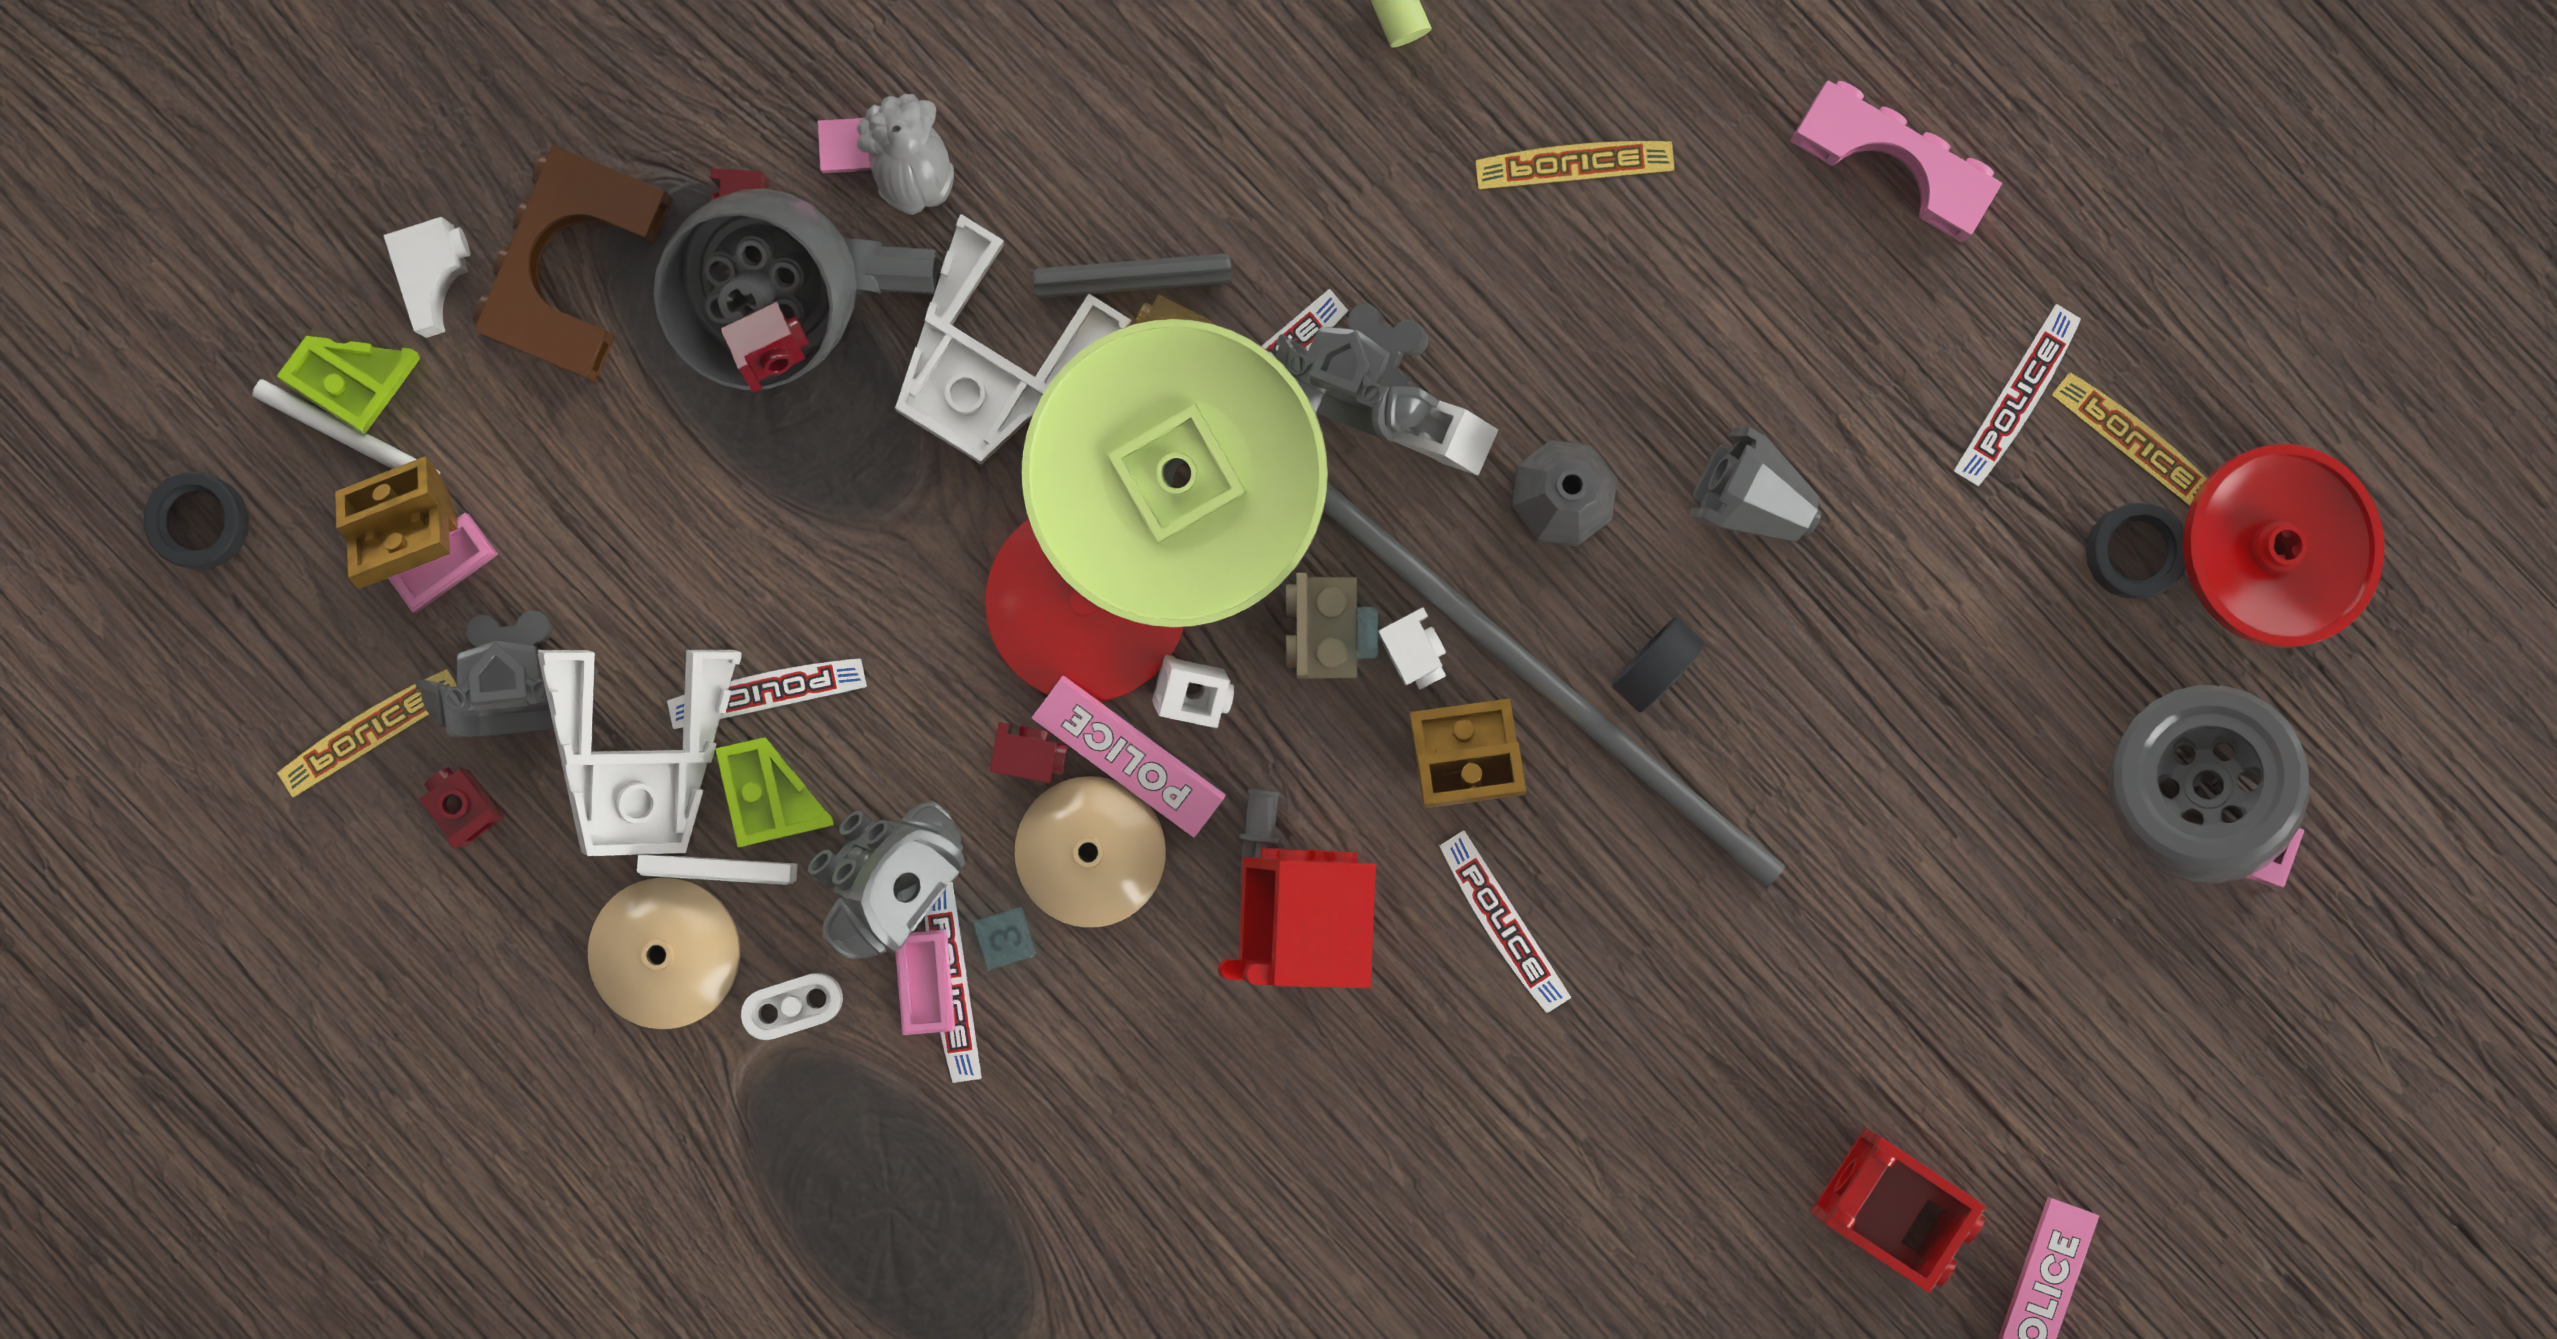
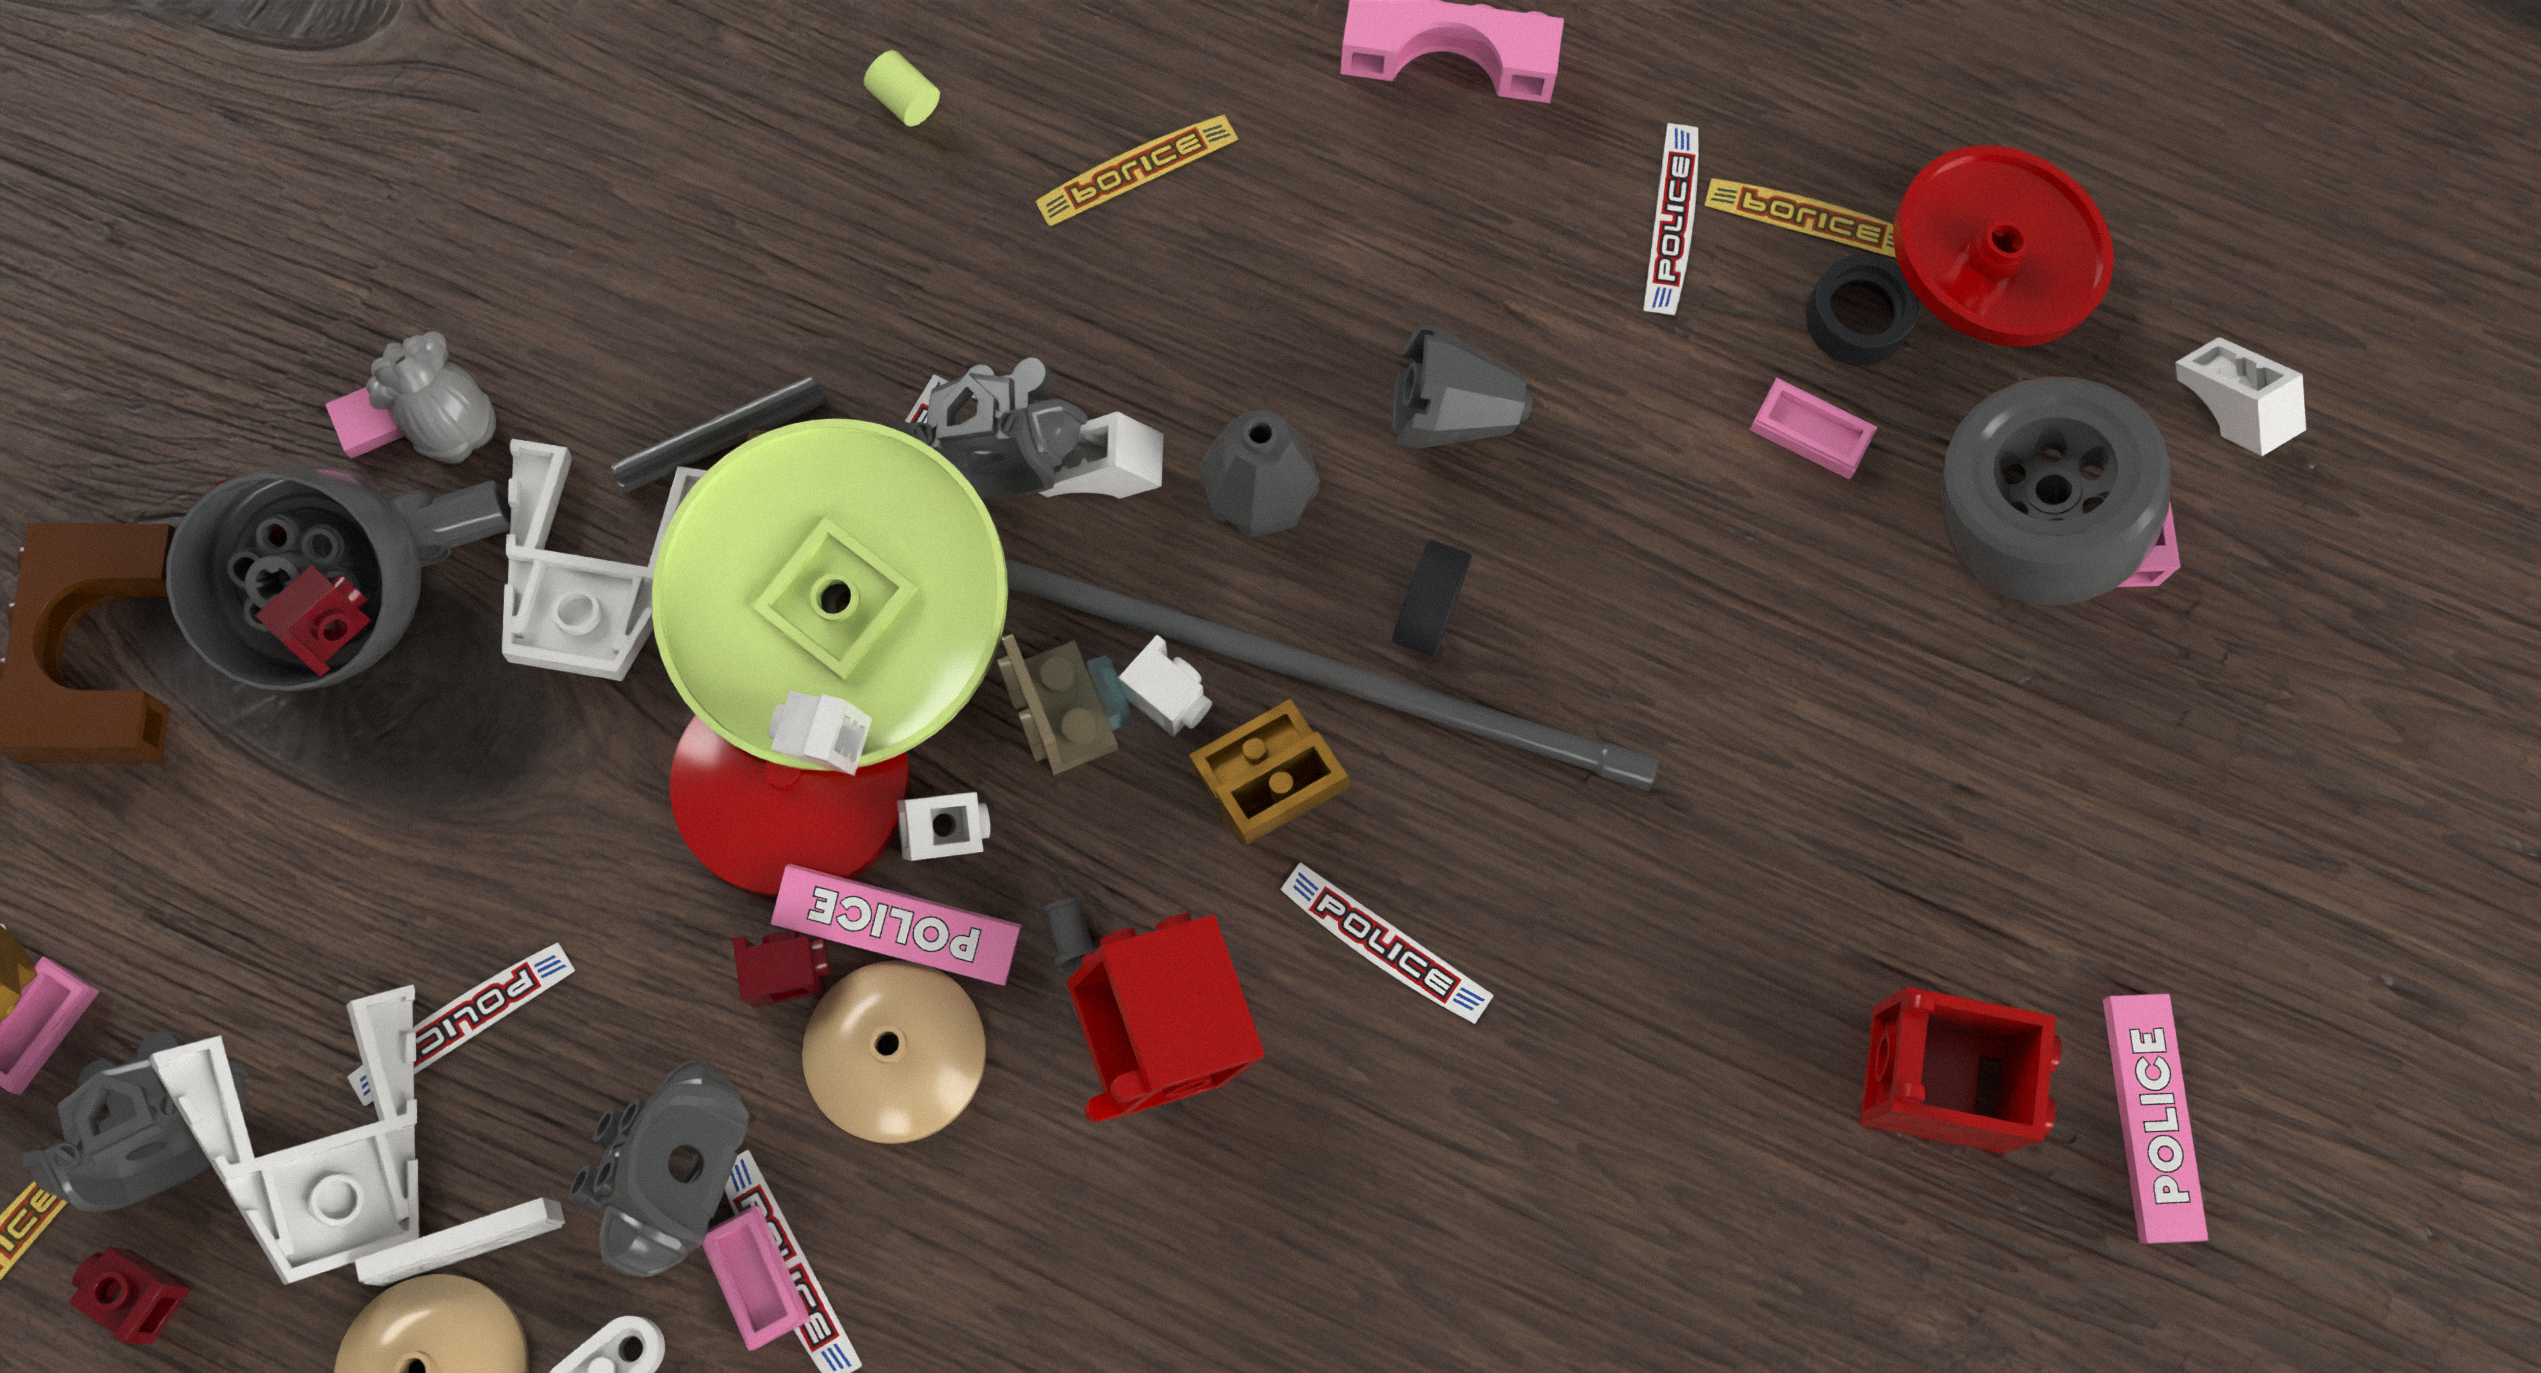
camera: 25 degrees left, 15 degrees down
lime wing [715,737,834,848] -> none
clear light blue tile [973,907,1037,970] -> none
none -> white arch [769,690,872,776]
none -> bright pink tile [1749,378,1878,480]
none -> white arch [2175,337,2306,456]

